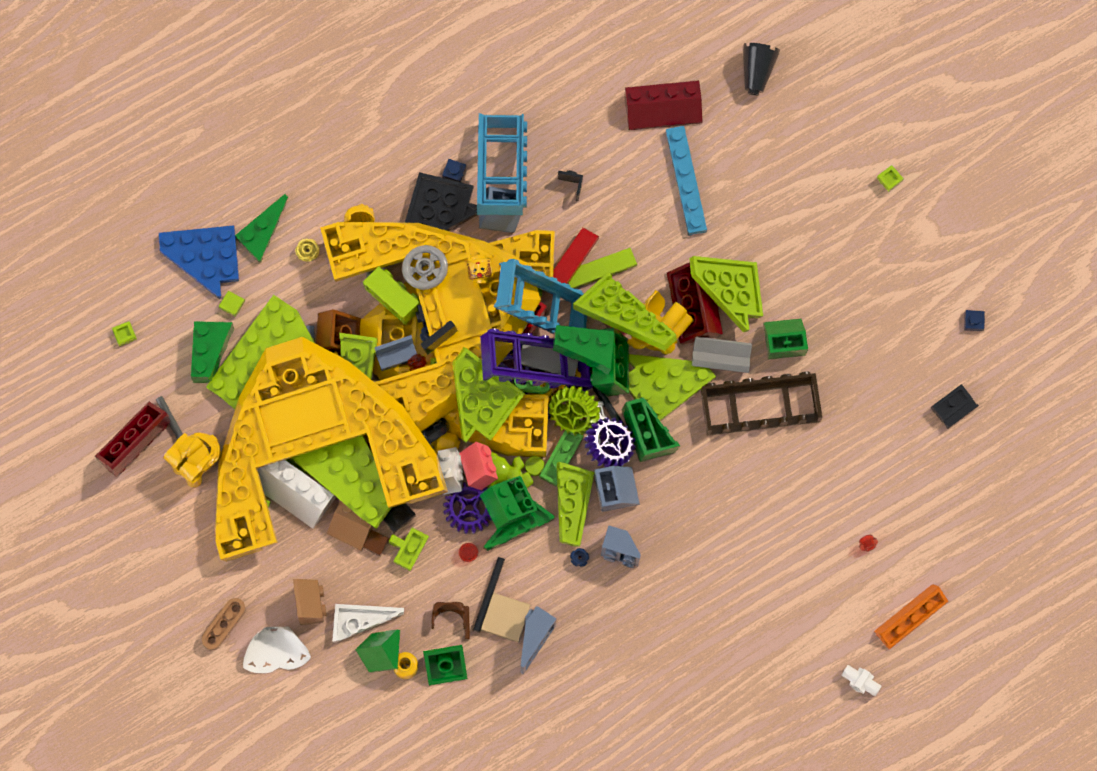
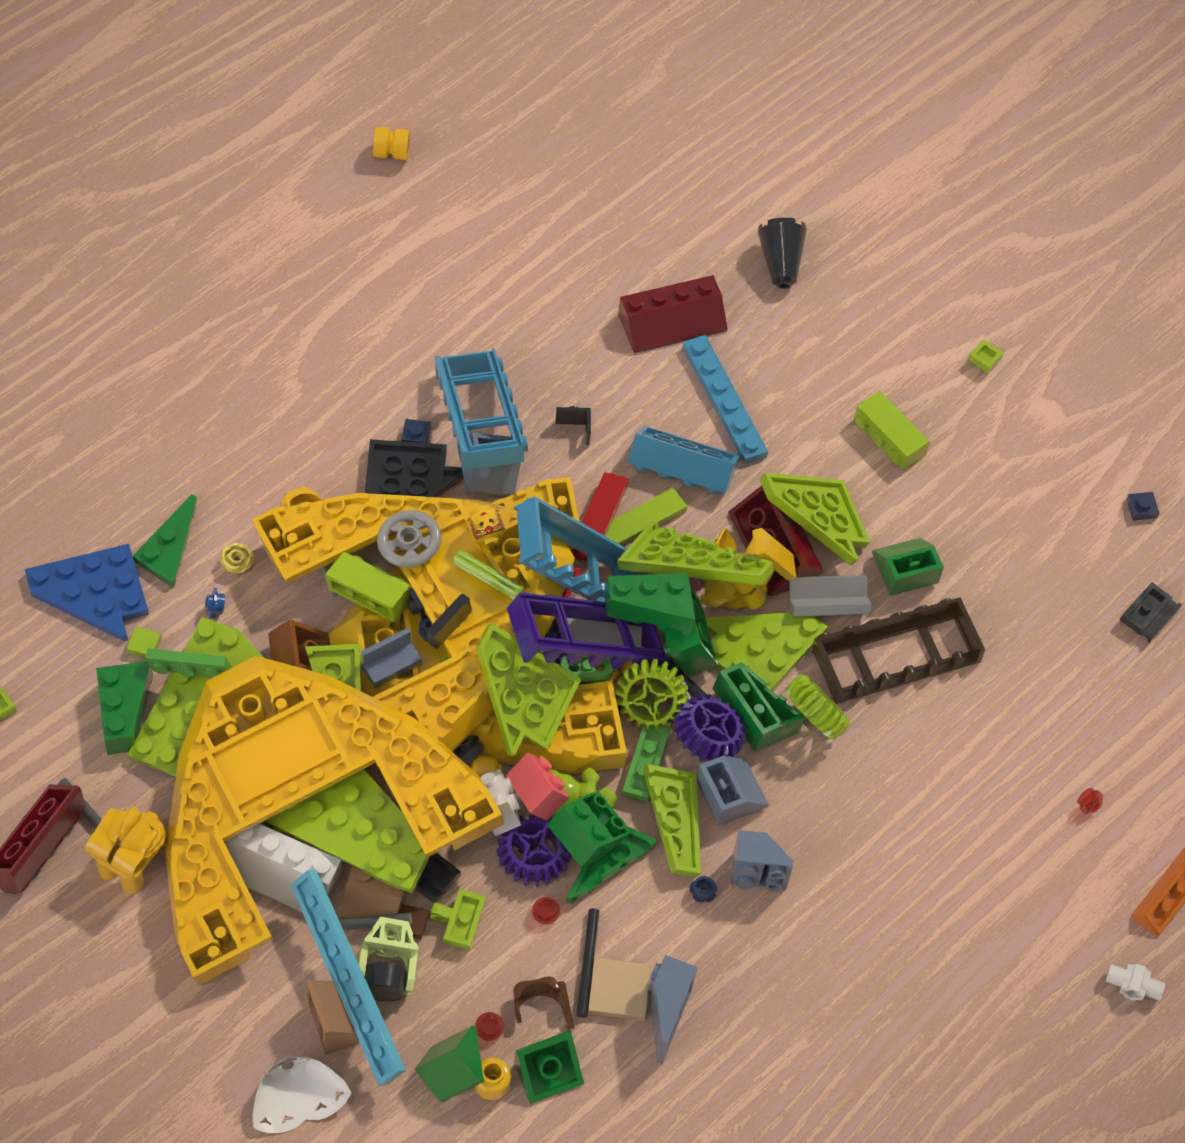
camera: 15 degrees left, 15 degrees down
medium nougat plate [202,598,246,650] -> none
white wing [332,604,404,643] -> none
clear red plate [408,354,427,371] -> none
lime tile [525,456,544,476] -> none
none -> bright green plate [145,648,232,679]
none -> blue plate [205,588,225,619]
none -> medium azure plate [290,870,406,1086]
none -> dark grey bar [339,913,412,931]
none -> yellowish green piece [356,917,418,1002]
none -> lime axle [453,550,524,600]
none -> clear red plate [475,1012,504,1041]
none -> dark azure slope [627,425,741,495]
none -> yellow tile [752,528,796,581]
none -> lime gear [785,674,850,740]
none -> lime brick [854,391,930,470]

